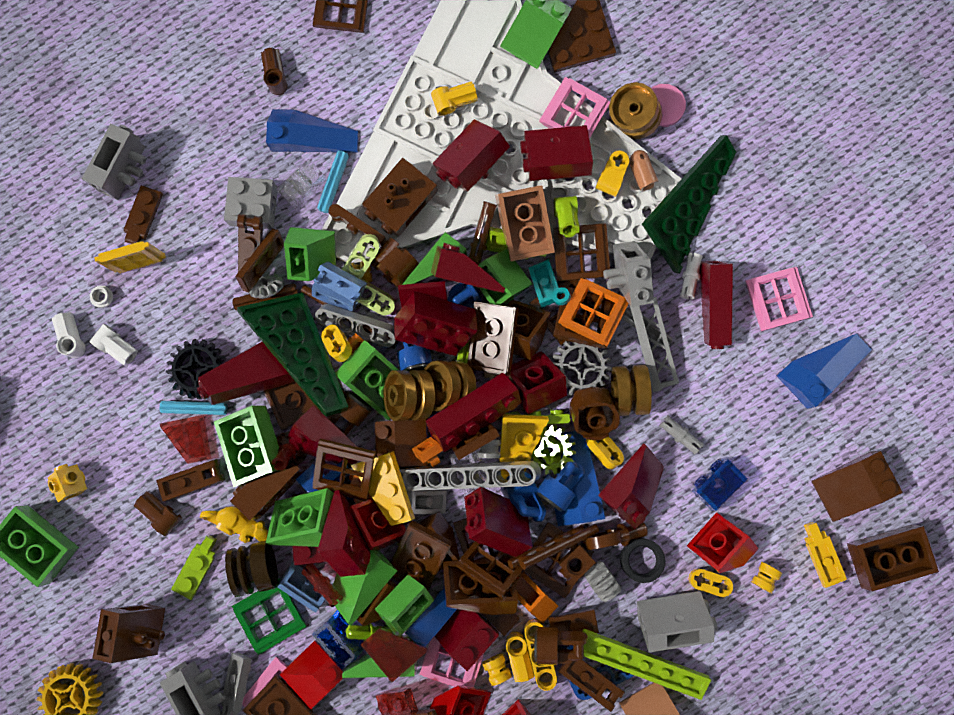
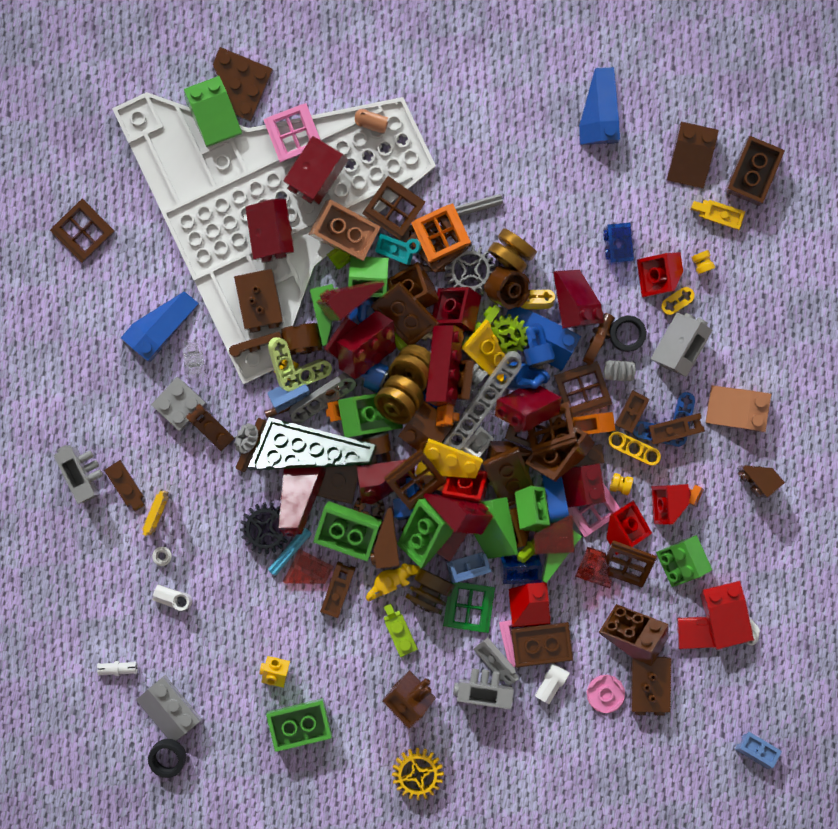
camera: 55 degrees left, 5 degrees up
white piece [89,323,138,366] -> none
reddish brown piece [134,491,182,536] -> none
reddish brown tile [235,228,284,293] -> none
reddish brown piece [261,47,288,95] -> none
clear red pin [272,443,296,471] -> none
bright green slope [284,227,336,281] -> none
clear red pin [302,563,343,607] -> none
medium blue hinge [314,262,367,304] -> none
medium azure axle [317,151,349,213] -> none
yellow beam [321,324,352,362] -> none
yellow piece [431,81,478,116] -> none
reddish brown pin [469,201,497,265] -> none
yellow piece [505,631,535,682] -> none
reddish brown bar [508,524,599,570] -> none
reddish brown piece [534,627,588,665] -> none
lime piece [553,196,579,238] -> none
reddish brown brick [558,544,596,582] -> none
lime plate [582,629,711,700] -> none
yellow piece [595,150,629,197] -> none
light grey piece [603,241,654,307] -> none
pearl gold wheel [609,82,663,139] -> none
light grey fence [630,297,679,392] -> none
dark green wing [642,135,736,274] -> none
bright pink tile [652,84,686,127] -> none
light grey pin [659,415,704,455] -> none
white pin [680,253,703,299] -> none
dark red slope [700,261,733,349] -> none
bright pink piece [745,267,813,331] -> none

